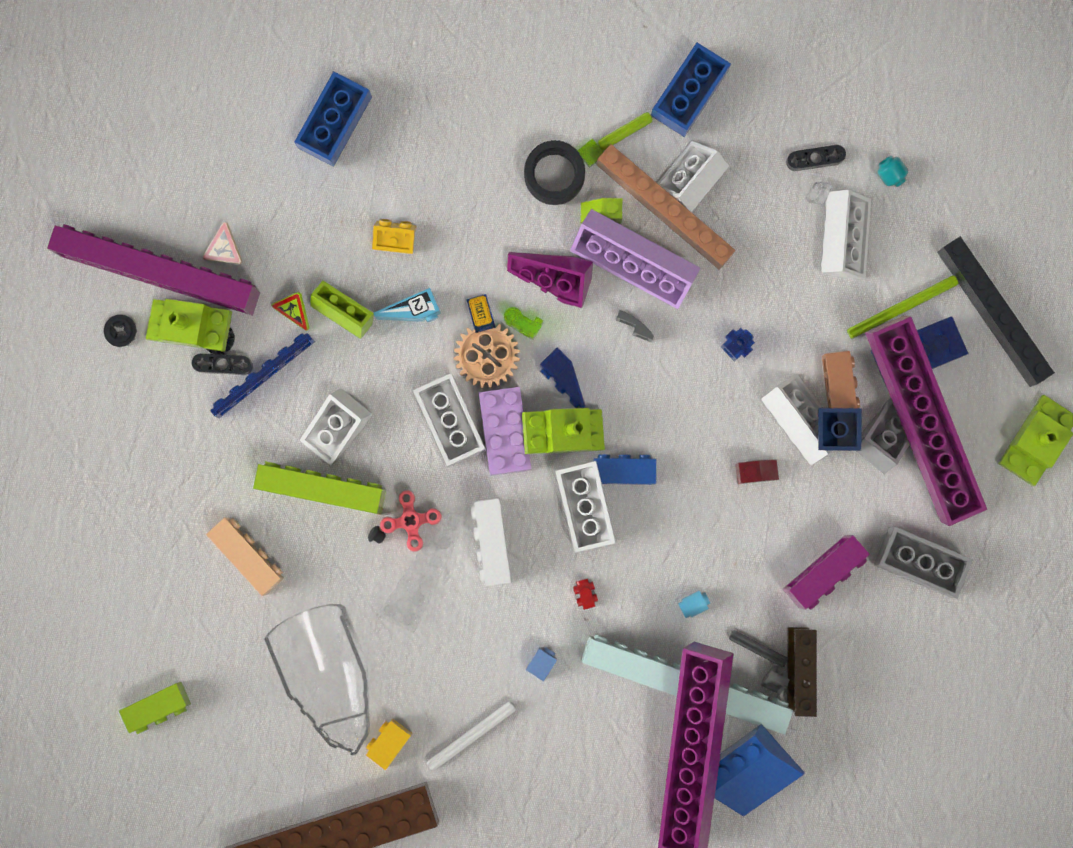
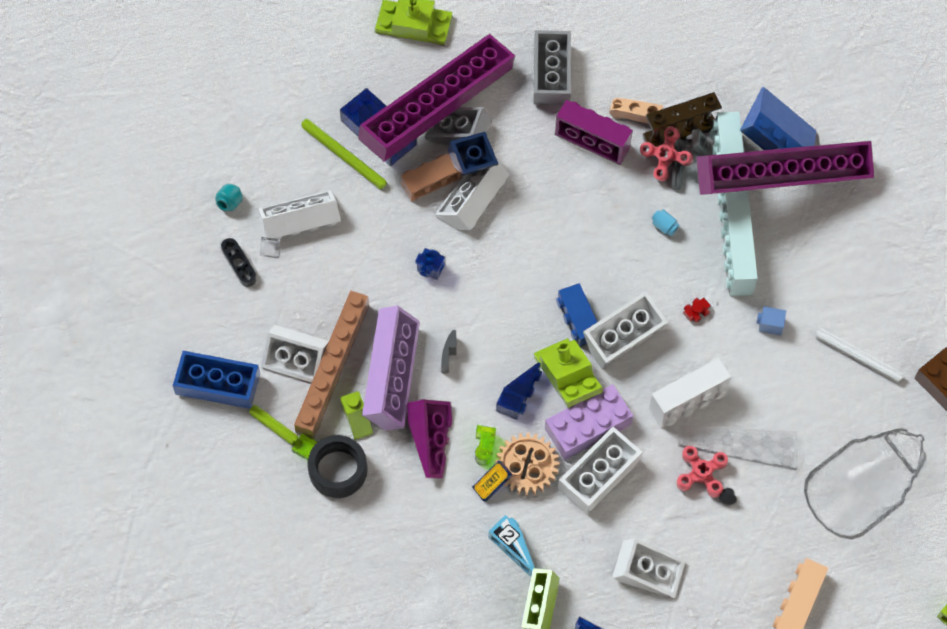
camera: 115 degrees left, 20 degrees down
lime brick [253,461,386,515] -> none
yellow brick [366,719,413,770] -> none
yellow bracket [372,219,417,254] -> none
dark red slope [735,459,779,484] -> none
black brick [937,236,1055,387] -> none
none -> light nougat leg [609,98,663,124]
none -> coral gear [640,126,694,181]

